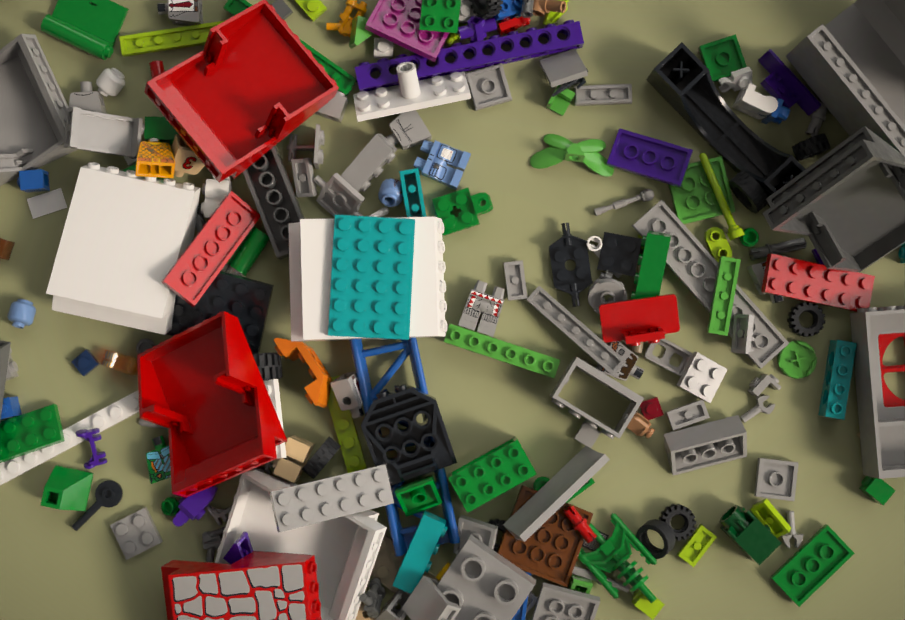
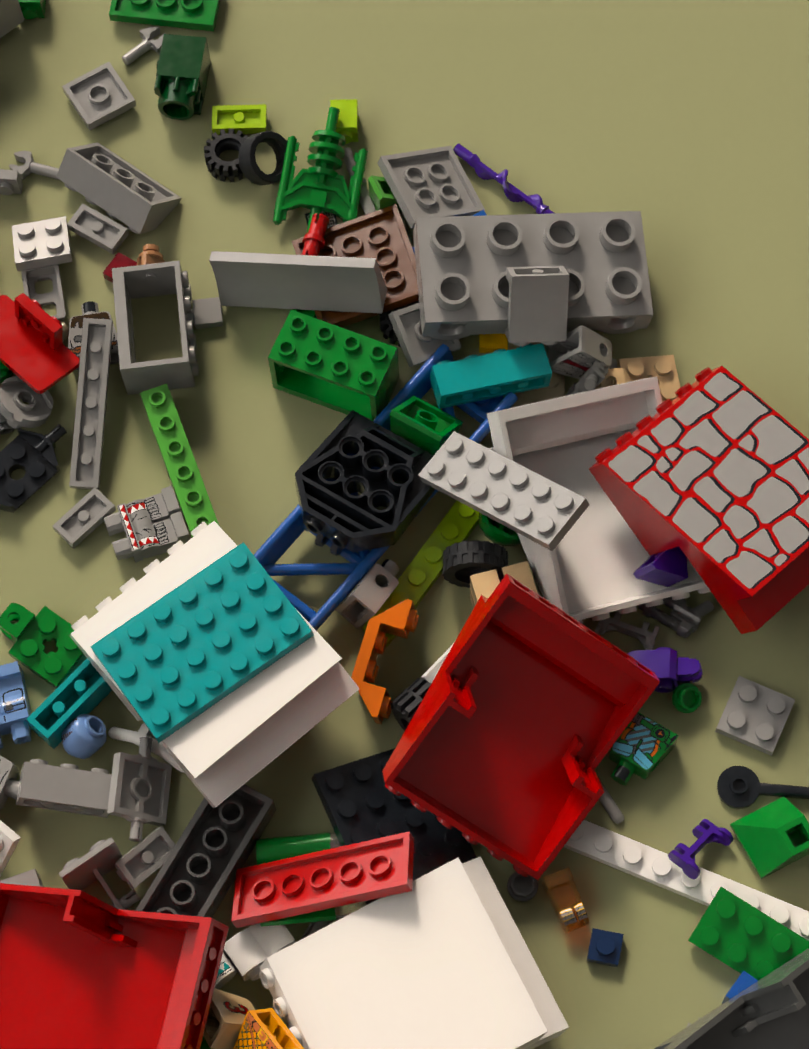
camera: 130 degrees left, 20 degrees down
lime plate [750,498,791,538] -> none

